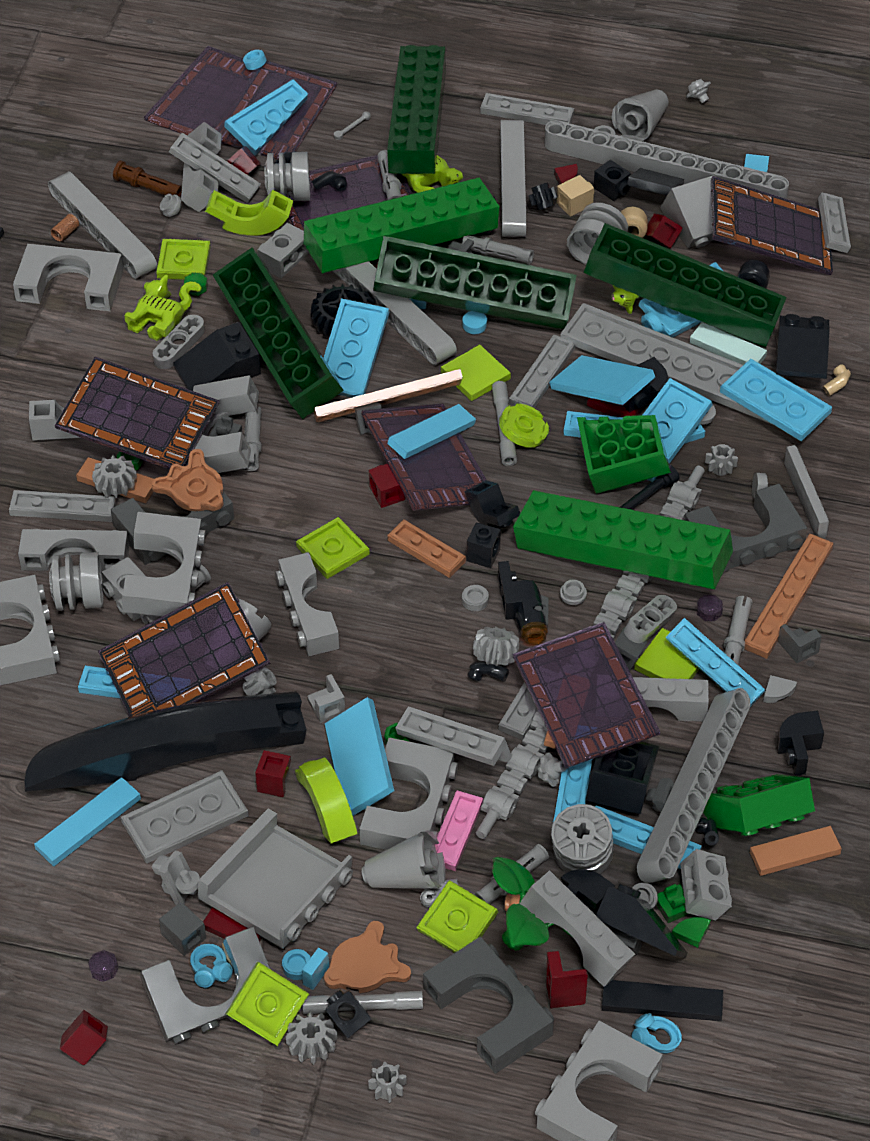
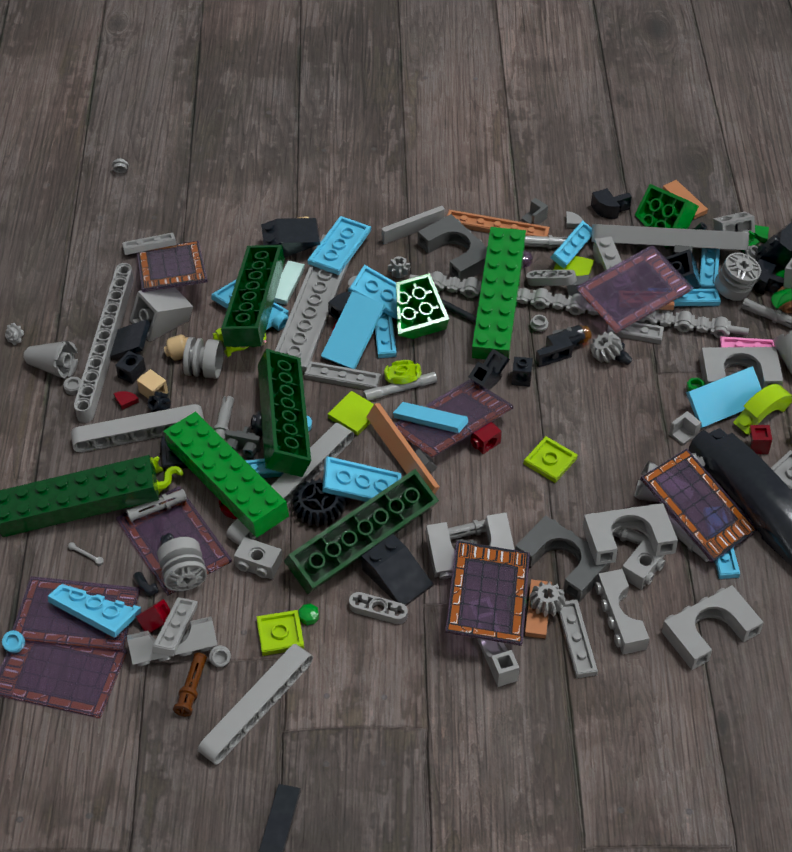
camera: 105 degrees left, 0 degrees up
light grey arch [13,244,124,312] -> none
light grey wheel [49,552,103,611] -> none
nougat piece [51,214,79,242] -> none
lime animal [124,275,202,341] -> none
nougat tile [151,449,224,511] -> none
lime arch [205,190,293,236] -> none
light grey arch [275,552,339,657] -> none
nougat tile [388,520,466,578] -> none
light grey fence [395,706,512,766] -> none
light grey tile [462,585,489,611] -> none
light grey tile [480,93,574,125] -> none
light grey plant [537,753,567,787] -> none
dark red panel [645,213,683,248] -> none
black head [738,260,770,289] -> none
medium azure tile [744,154,769,172] -> none
light grey tile [752,473,768,498] -> none

